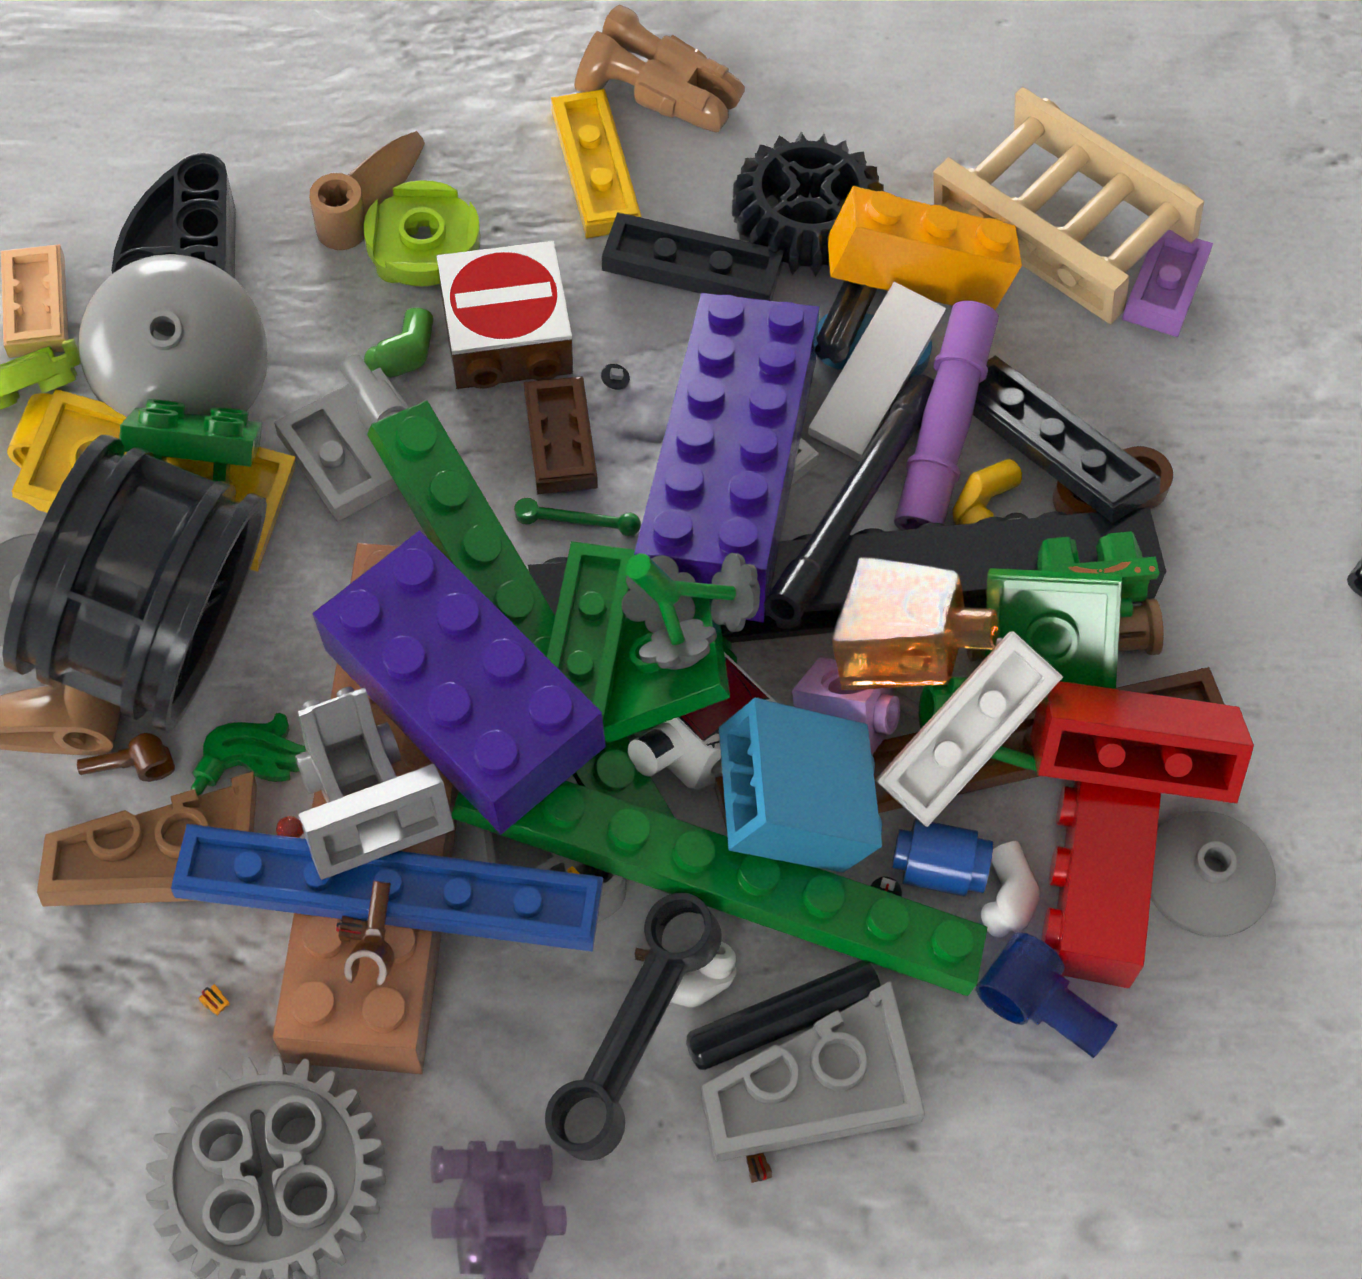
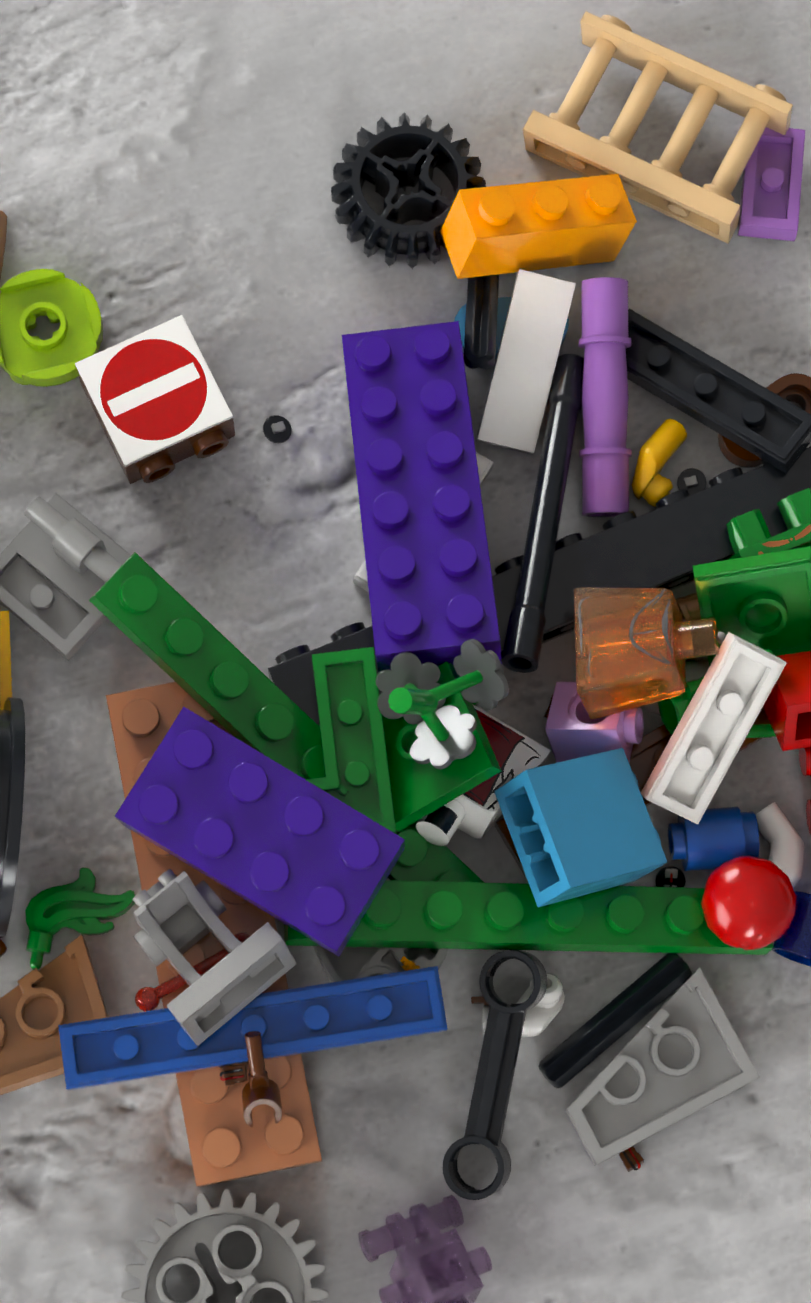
camera: 20 degrees left, 15 degrees up
light orange piece [198,984,230,1016] -> none
bright green arm [364,308,434,378] -> none
green hinge [514,498,641,536] -> none
reddish brown plate [524,376,598,495] -> none
yellow tile [551,89,642,239] -> none
medium nougat piece [574,5,745,132] -> none
black plate [602,212,784,301] -> none
none -> red hair [701,856,796,950]

